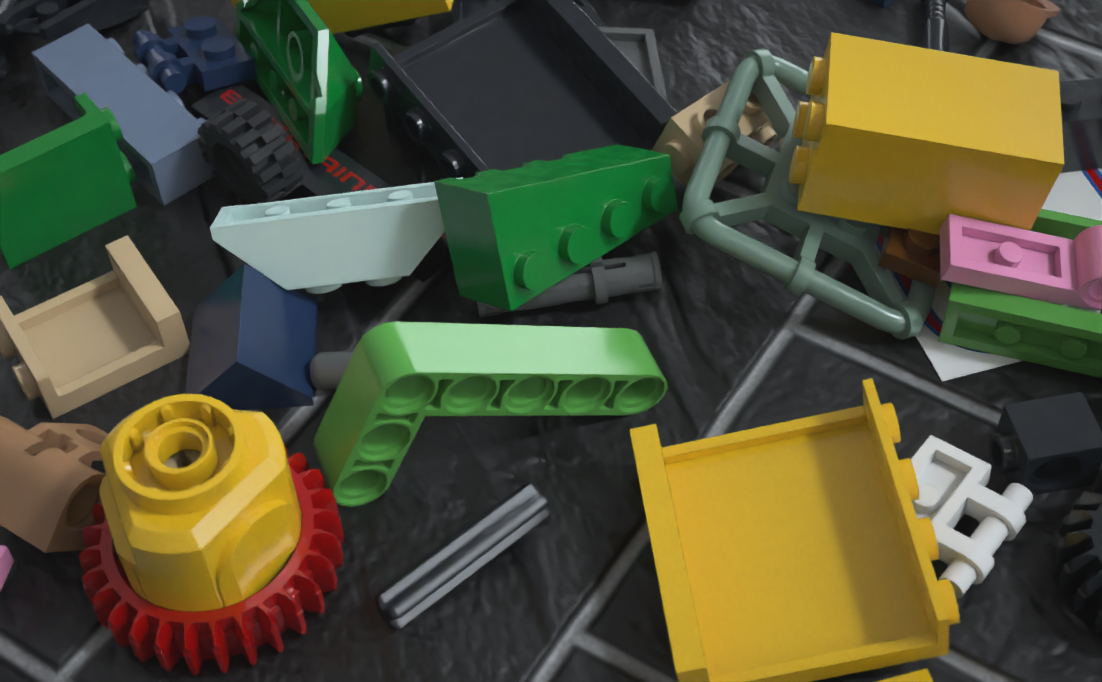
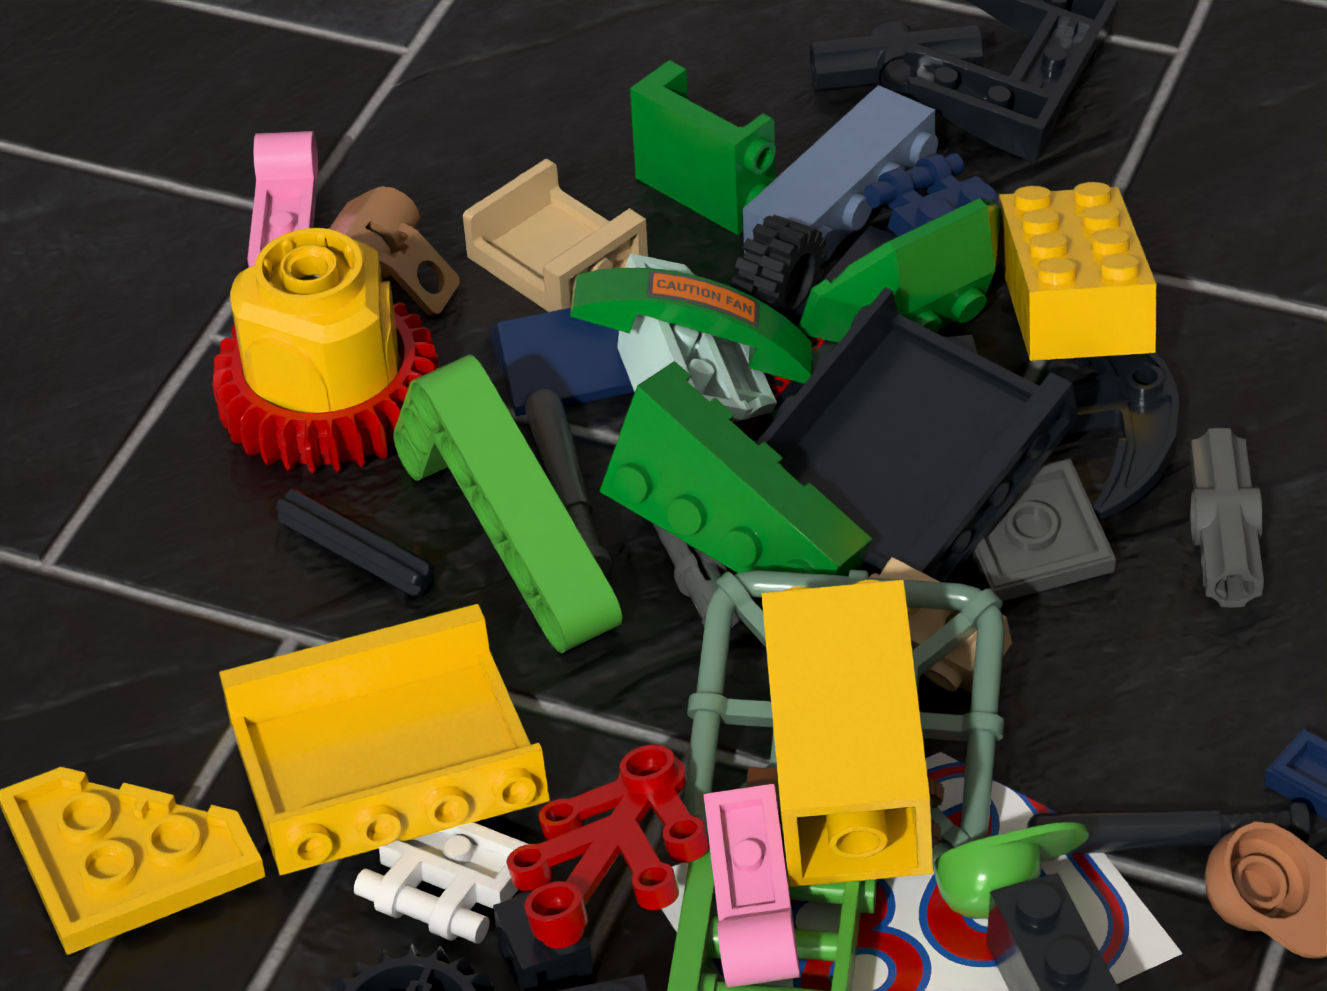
camera: 80 degrees right, 5 degrees down
none -> red plant [506,744,709,949]
none -> green slope [570,268,812,384]

